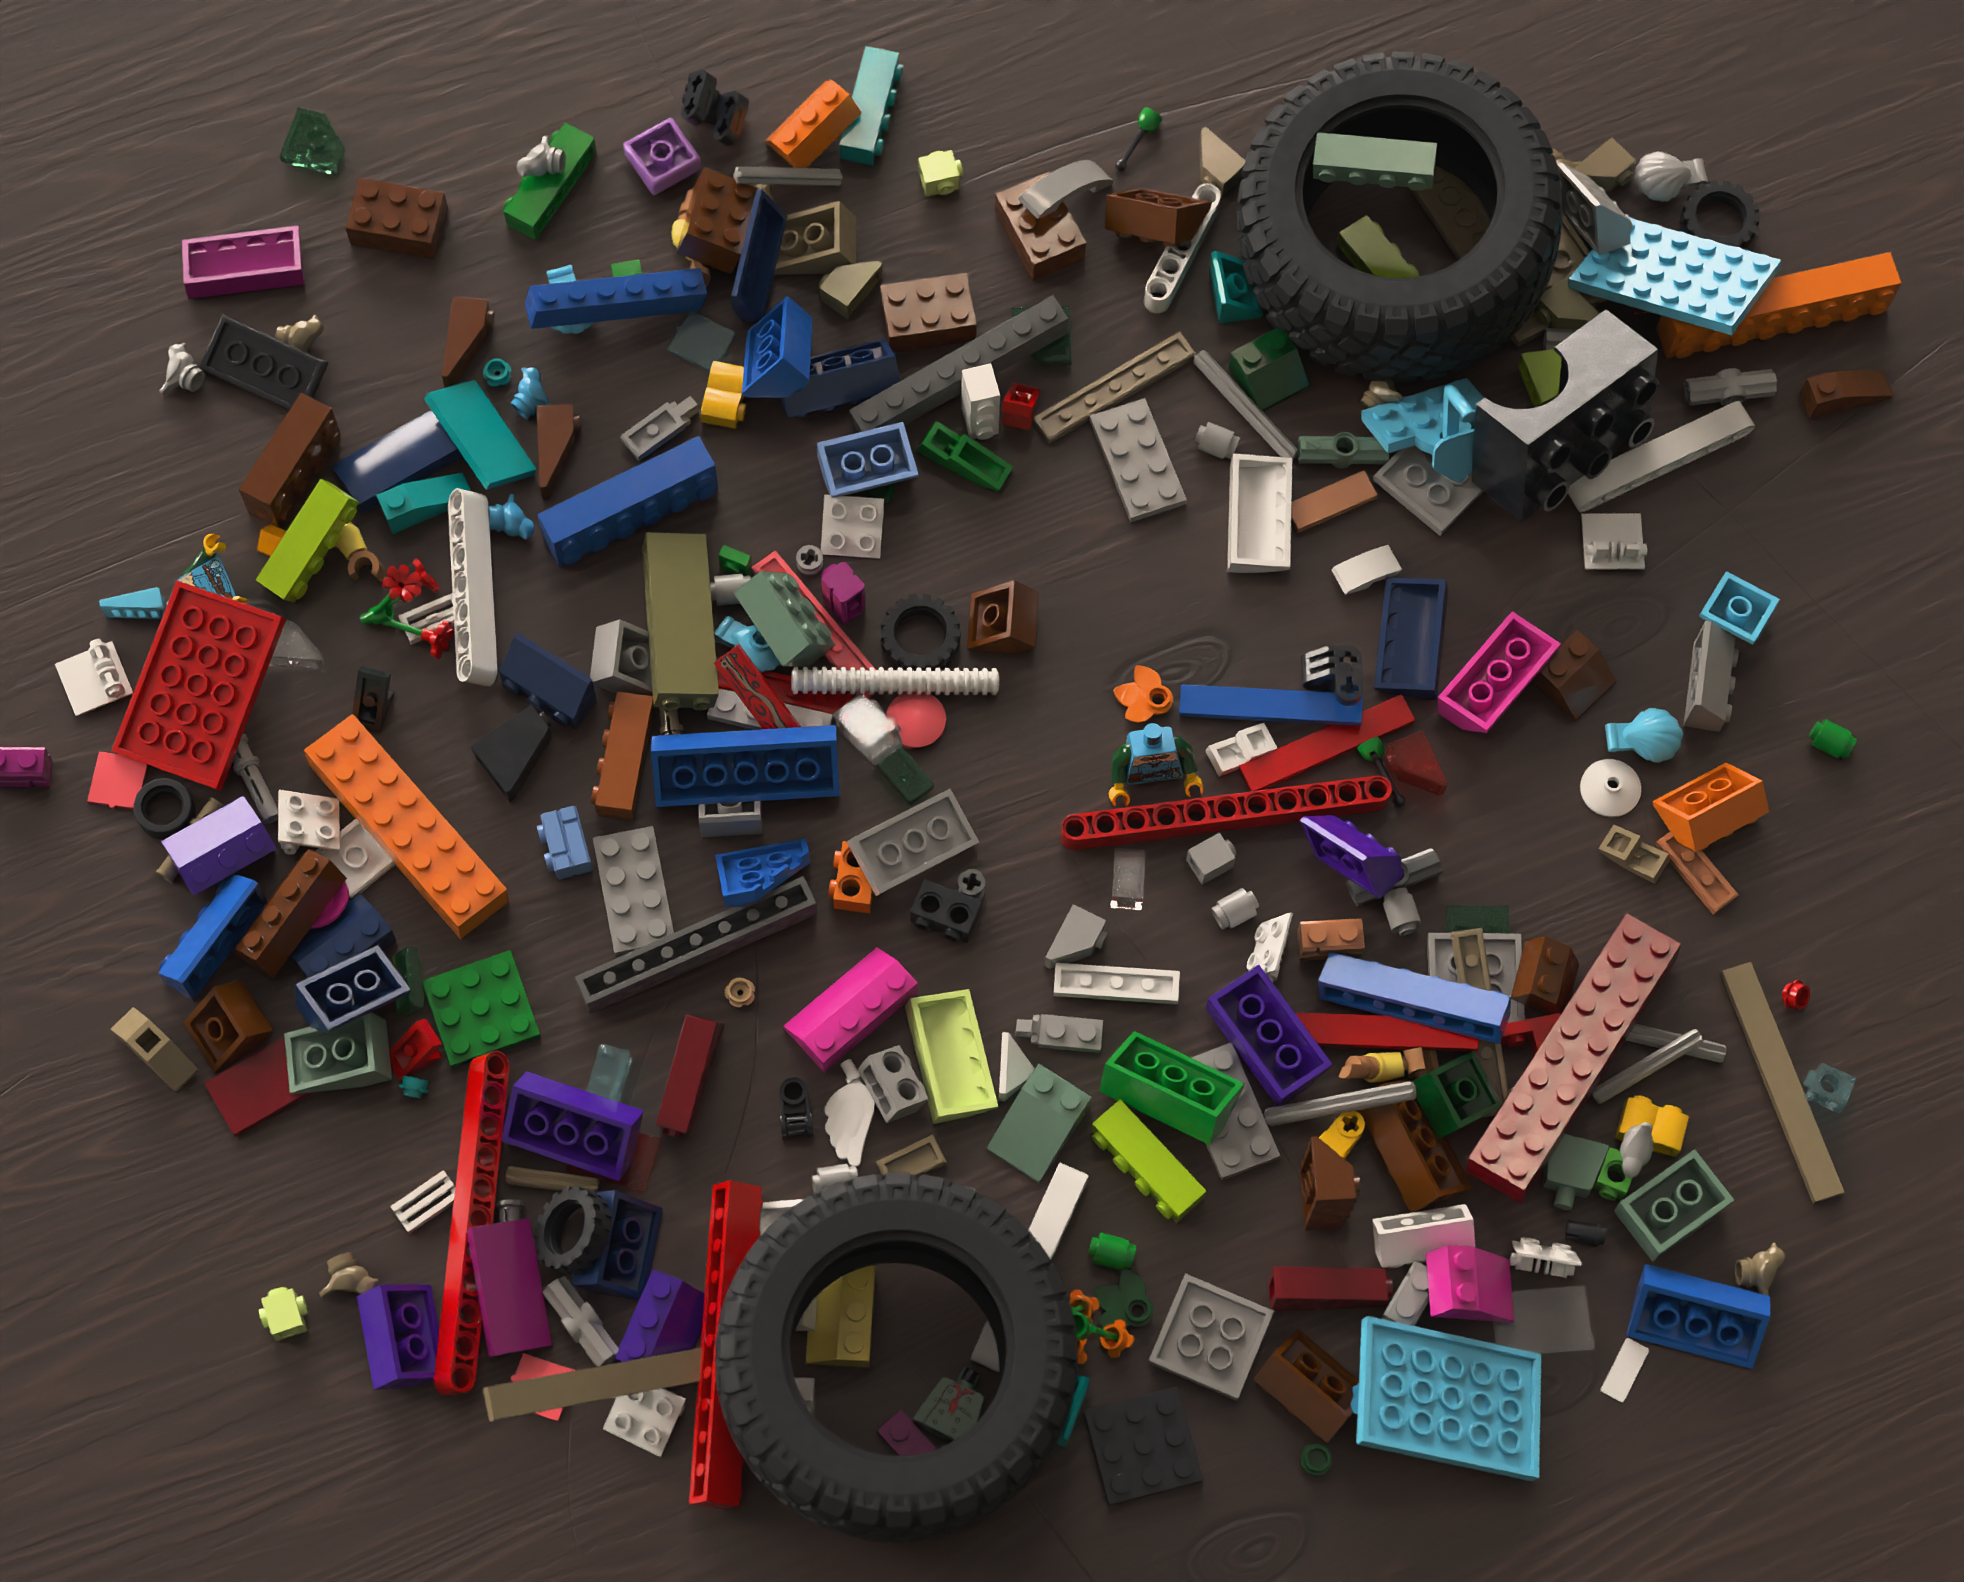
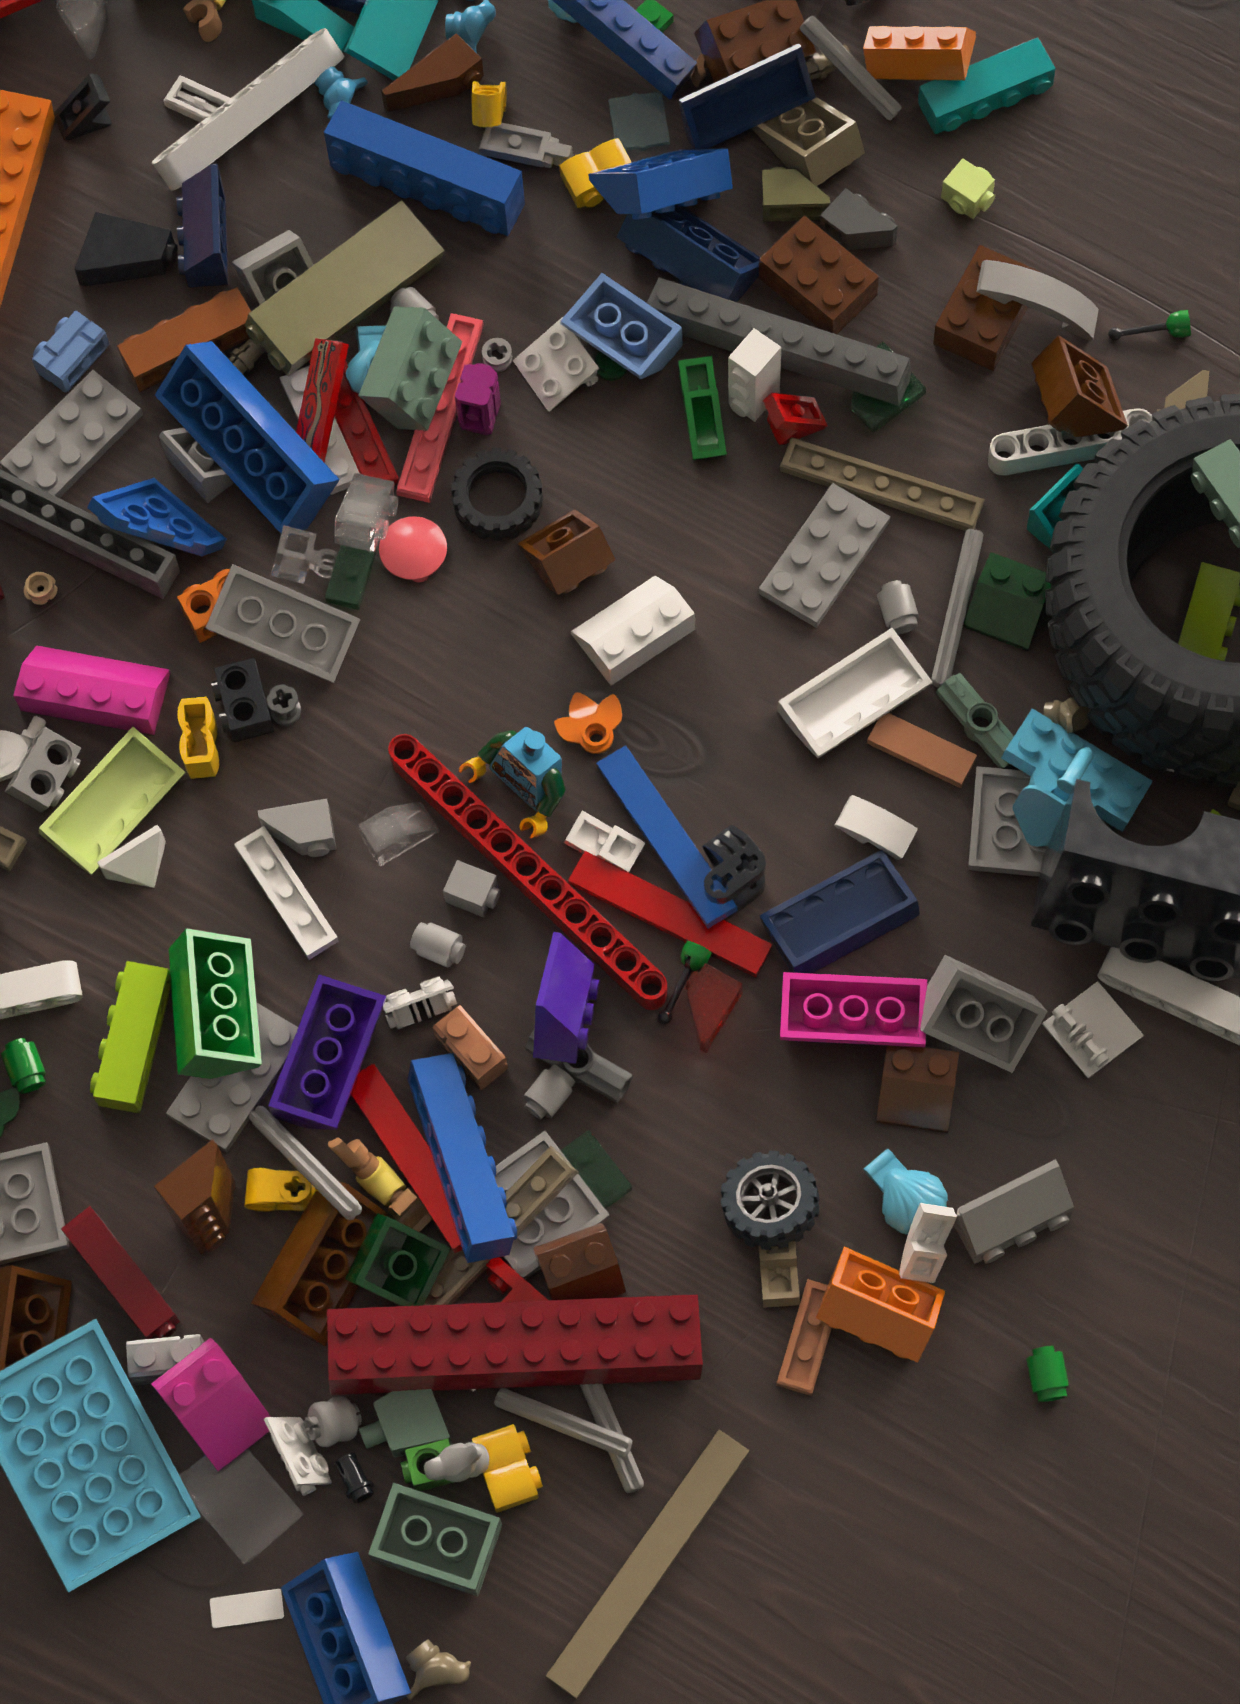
camera: 60 degrees right, 0 degrees up
red plant [360,558,454,659] -> none
green plate [718,545,752,576] -> none
white piece [791,667,999,695] -> none
sand green slope [986,1064,1092,1183] -> none
light grey hinge [1015,1014,1103,1053] -> none
white brick [1372,1204,1475,1268] -> none
white dish [1580,759,1641,817] -> none
medium azure slope [1699,571,1780,645] -> none
red plate [1782,980,1810,1010] -> none
clear light blue brick [1803,1062,1857,1113] -> none
none -> yellow brick [178,697,219,779]
none -> clear brick [271,525,337,584]
none -> light grey piece [304,1396,362,1447]
none -> yellow piece [472,81,507,127]
none -> white slope [571,576,695,685]
none -> black wheel [721,1151,820,1250]
none -> dark grey slope [820,188,898,250]
none -> white slope [899,1203,957,1283]
none -> light grey slope [920,955,1047,1073]

